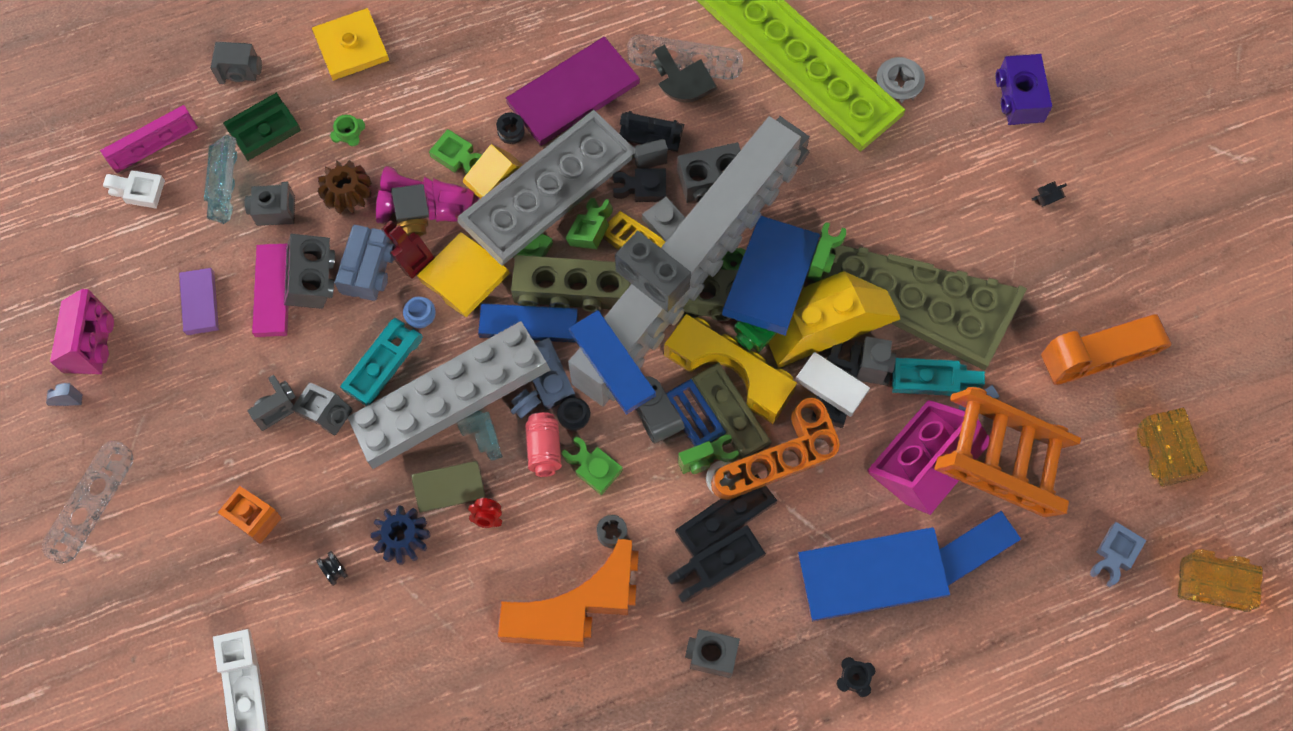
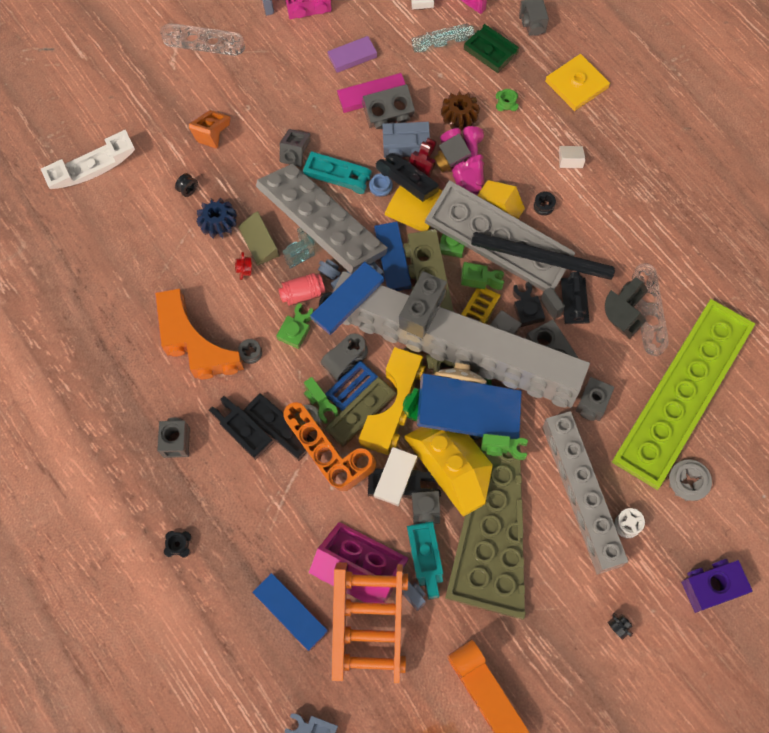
camera: 80 degrees right, 0 degrees up
dark grey brick [244,182,295,226] -> none
dark grey bracket [247,374,296,431] -> none
bright green plate [429,129,482,174] -> none
magenta tile [506,36,640,146] -> none
blue tile [798,527,950,622] -> none
none -> black hinge [375,153,439,202]
none -> tan dish [434,363,487,384]
none -> black axle [471,232,615,280]
none -> light grey brick [542,411,628,575]
none -> white slope [559,146,585,168]
none -> white wheel [614,508,645,538]

